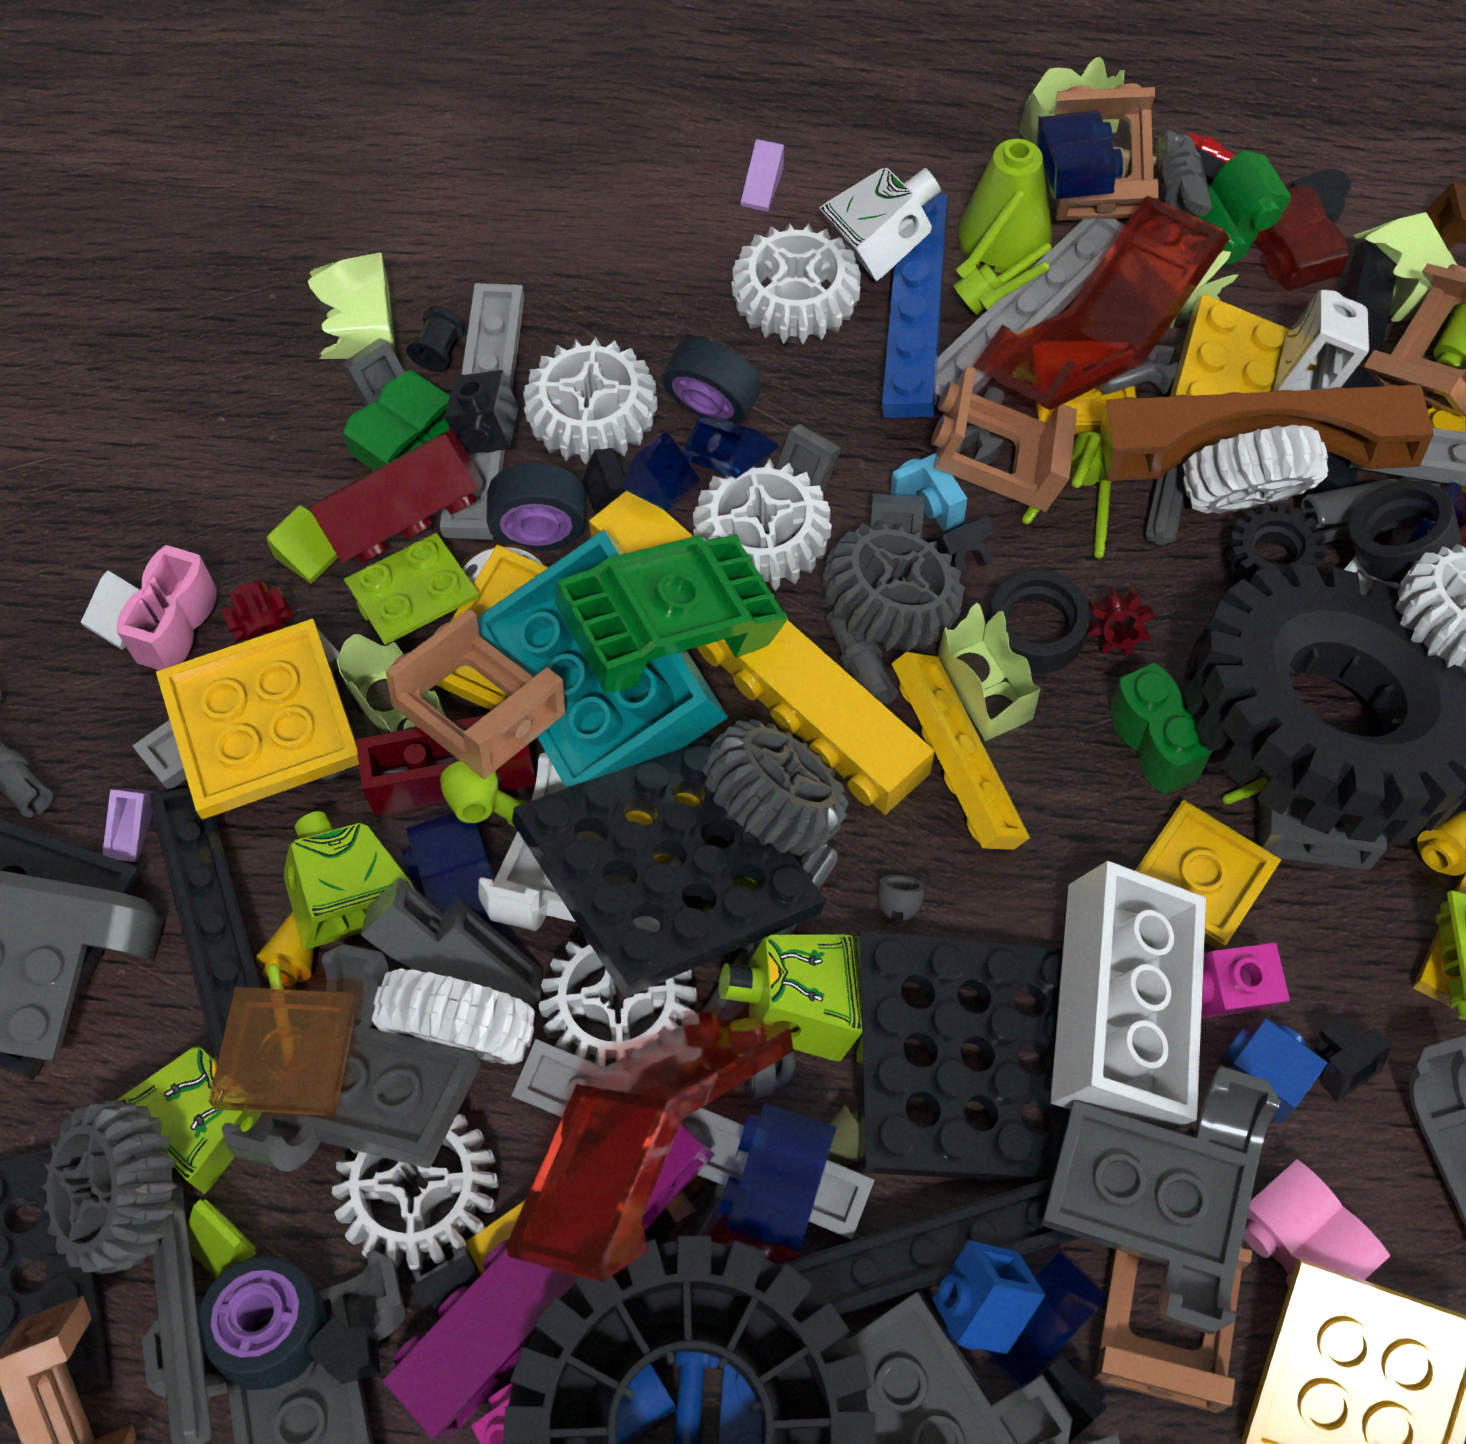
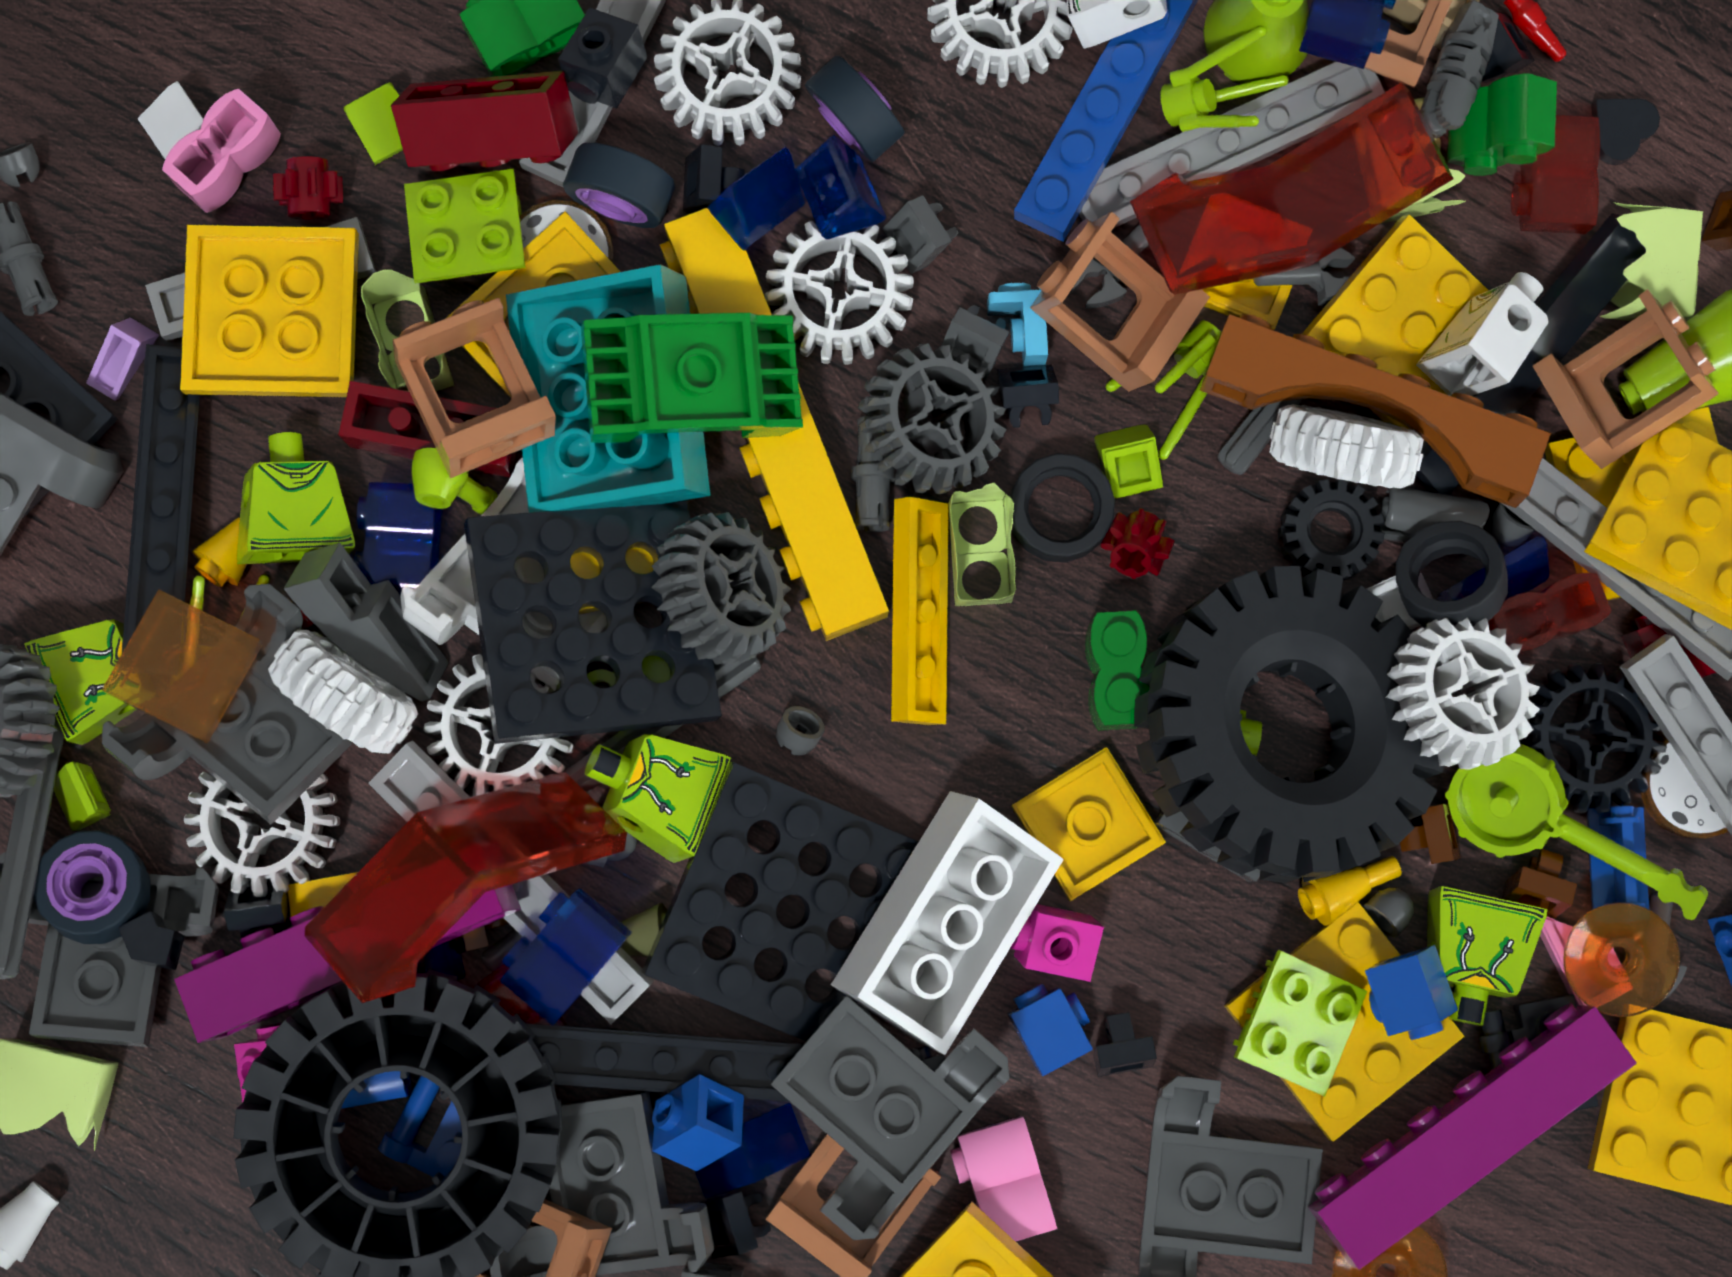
camera: 15 degrees right, 20 degrees up
none -> lime slope [1094,424,1163,499]

